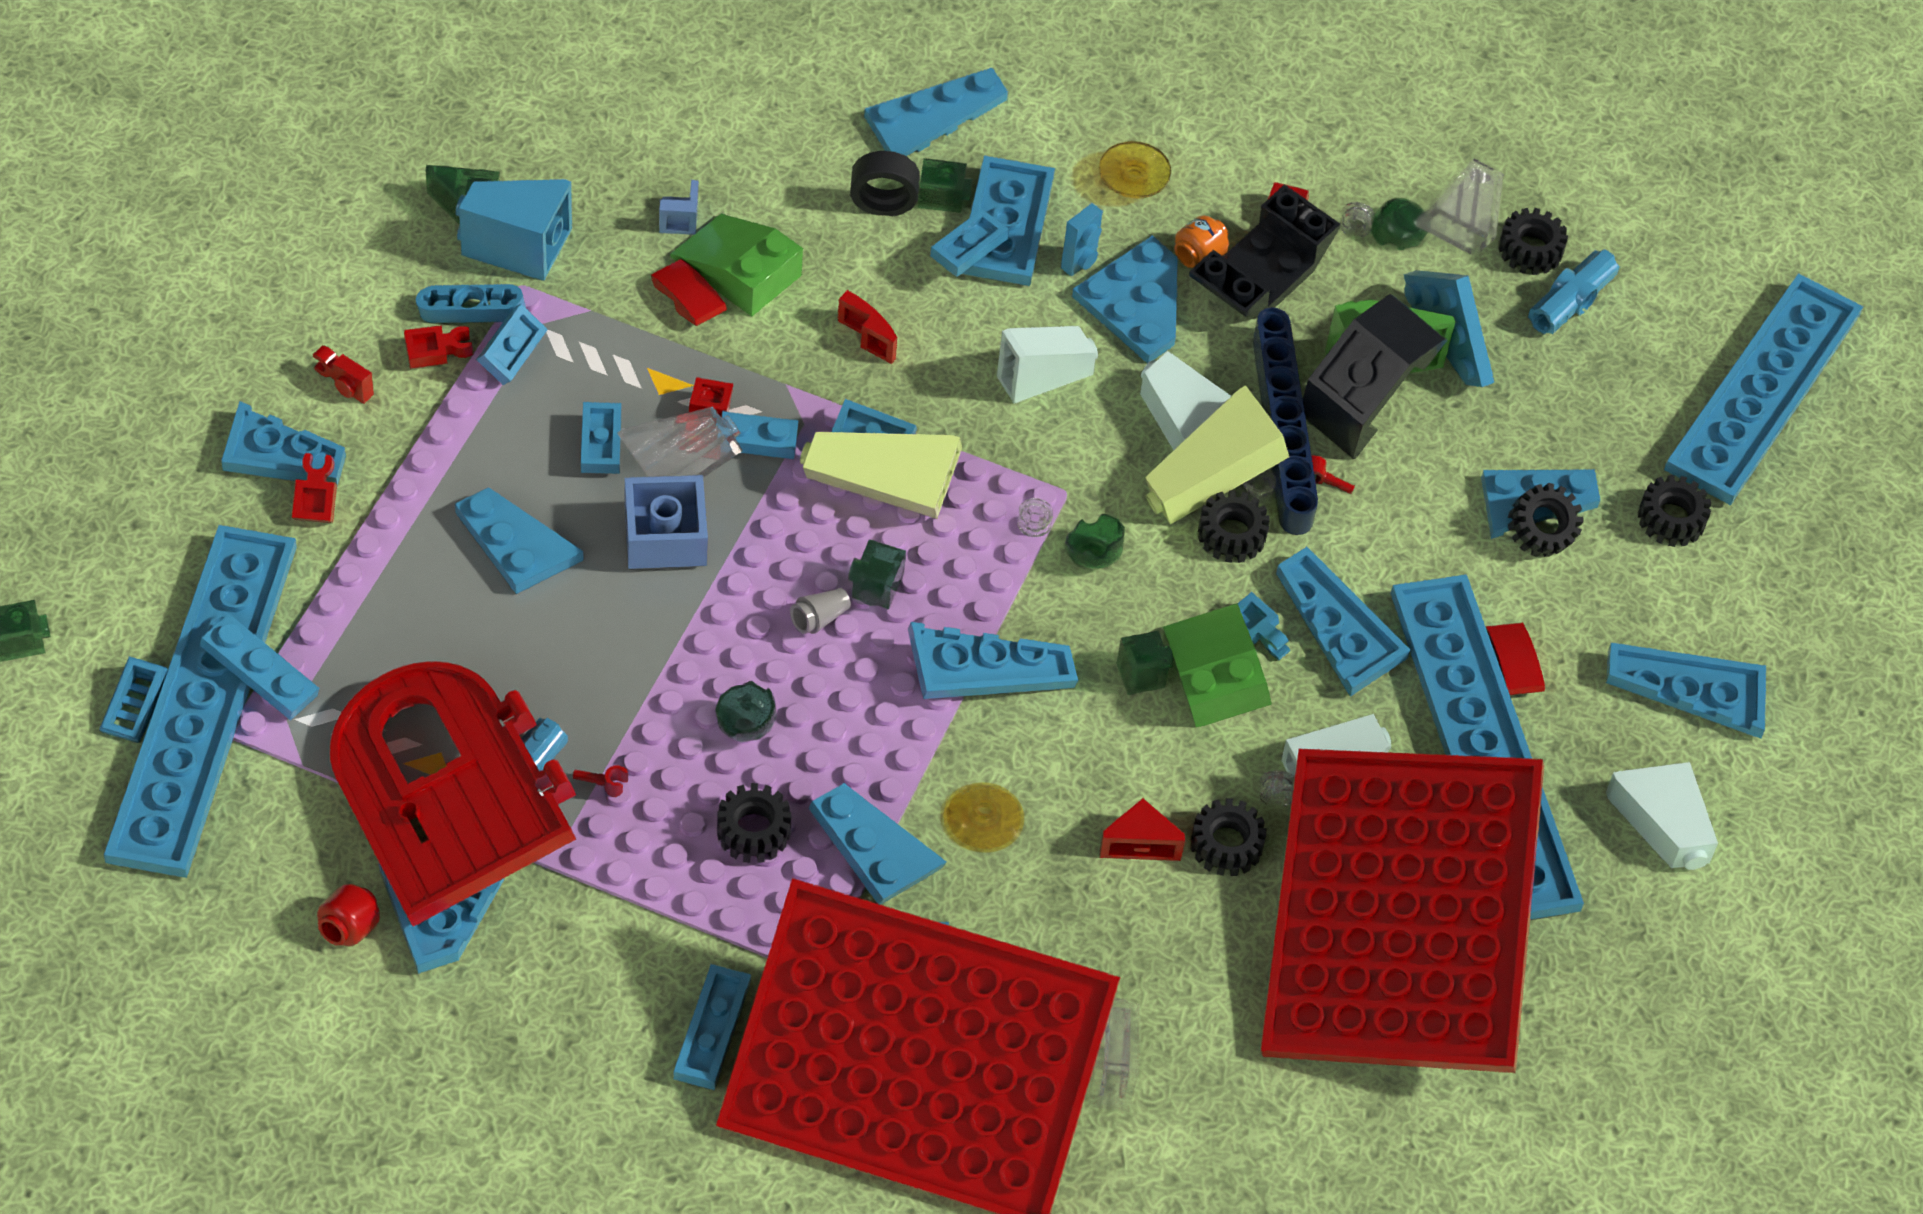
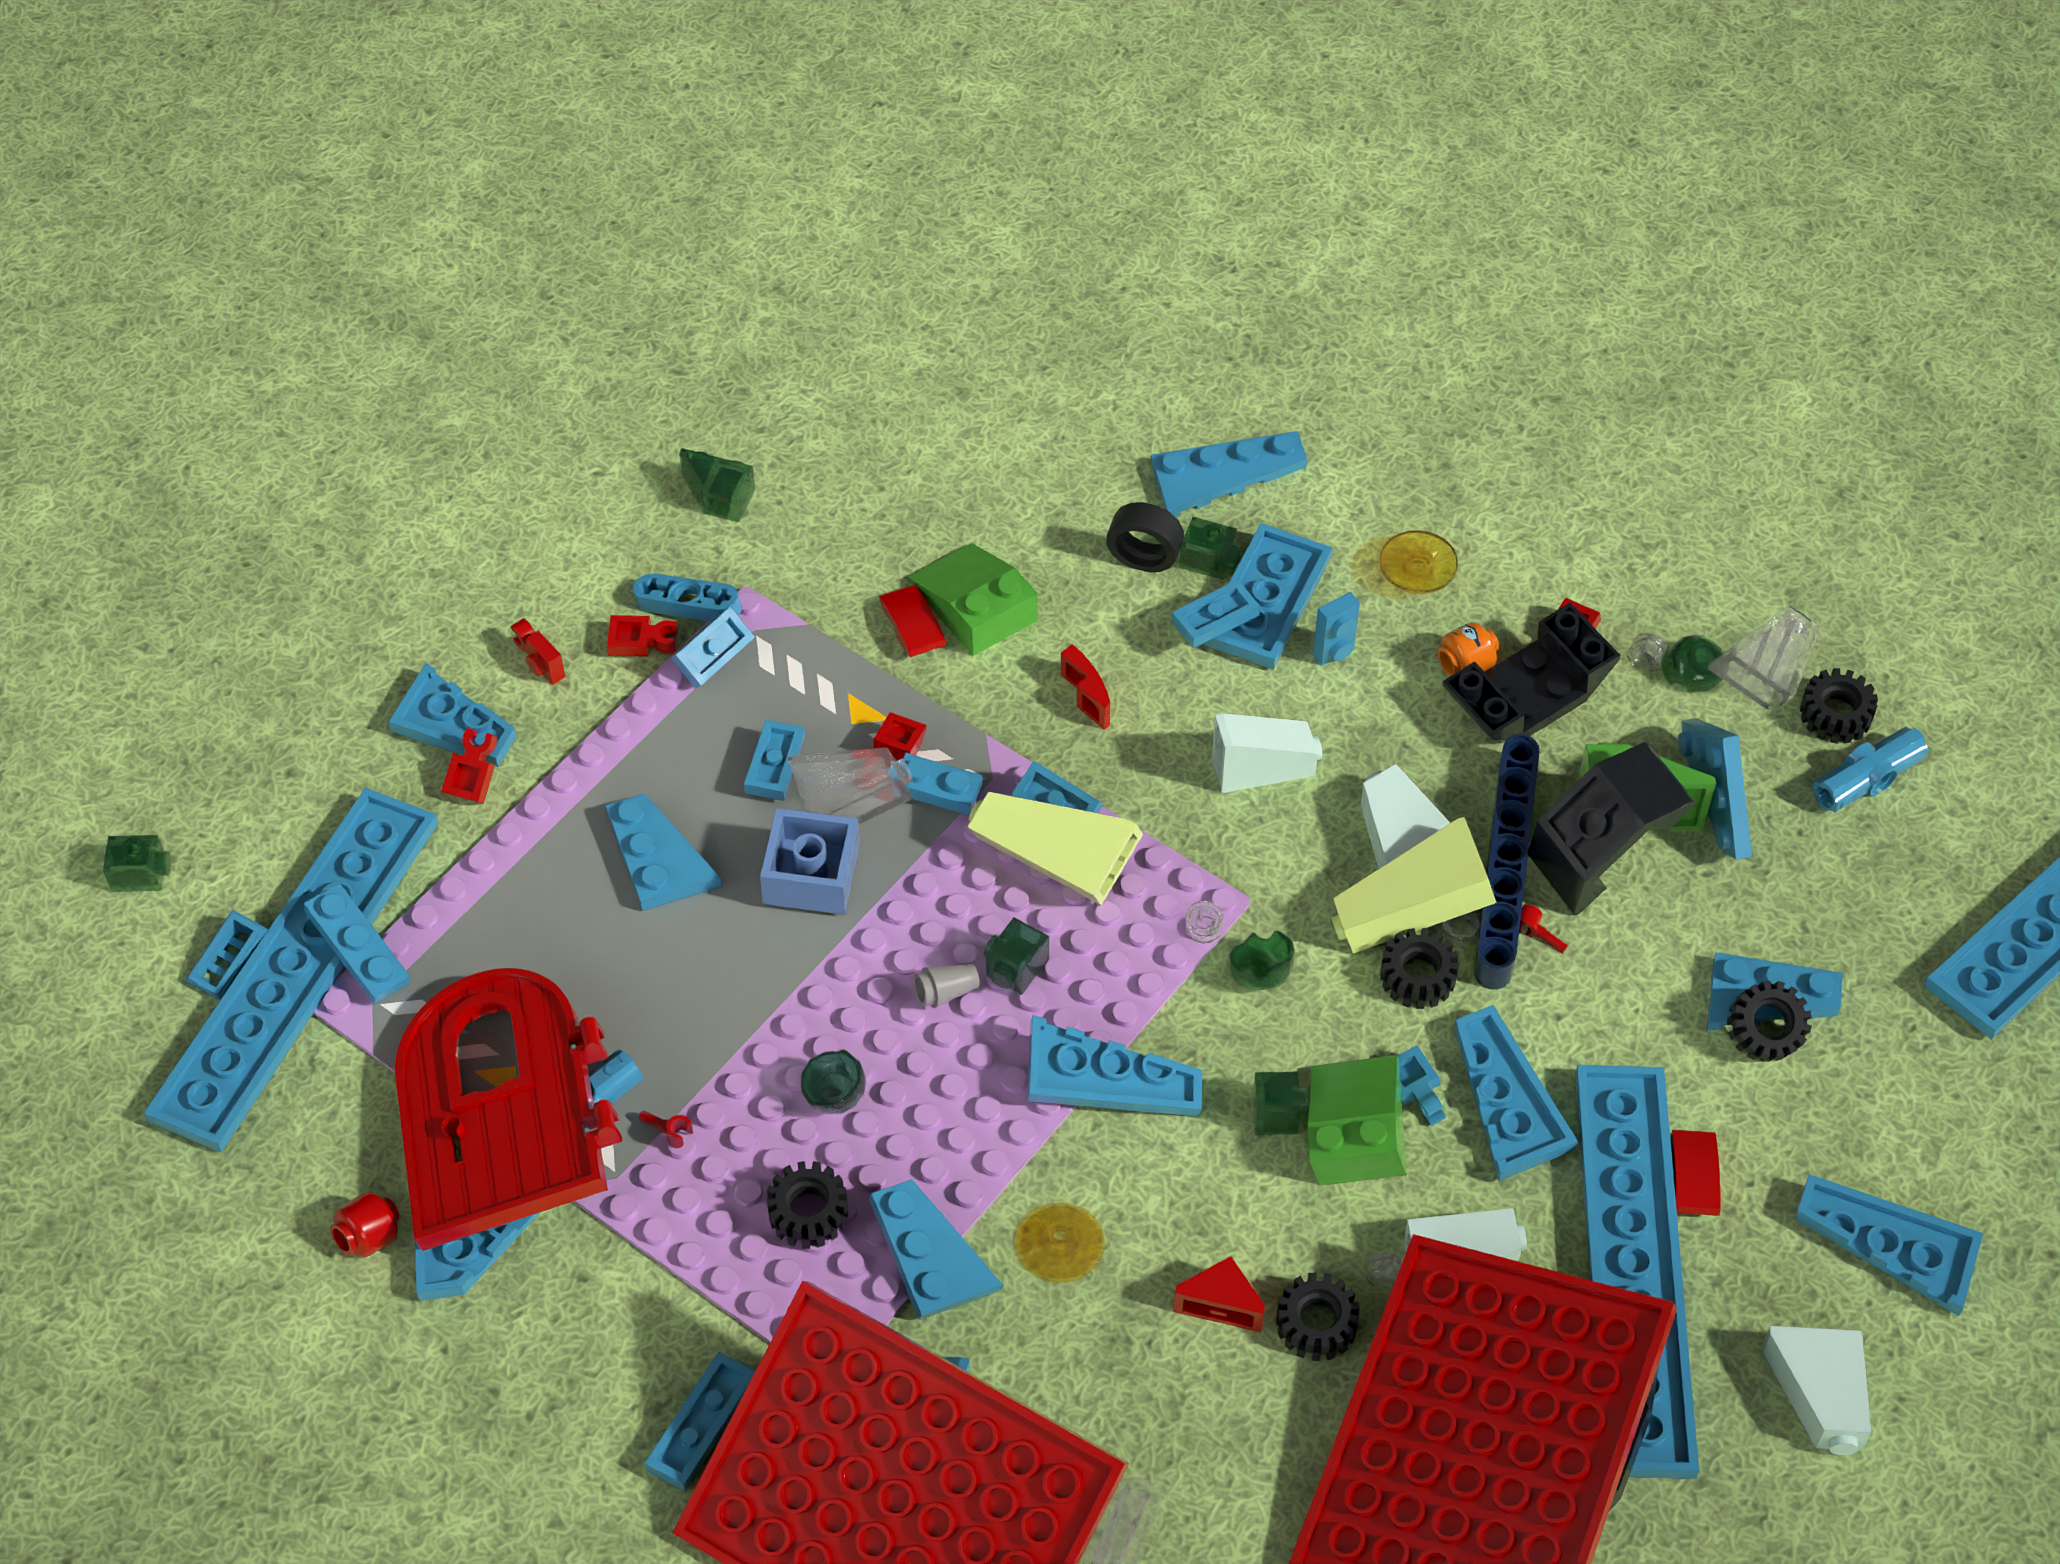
camera: 20 degrees right, 0 degrees up
dark azure slope [455,179,572,281] -> none
medium blue panel [659,180,699,235] -> none
dark azure plate [1072,235,1178,364] -> none
black tyre [1638,475,1712,547] -> none

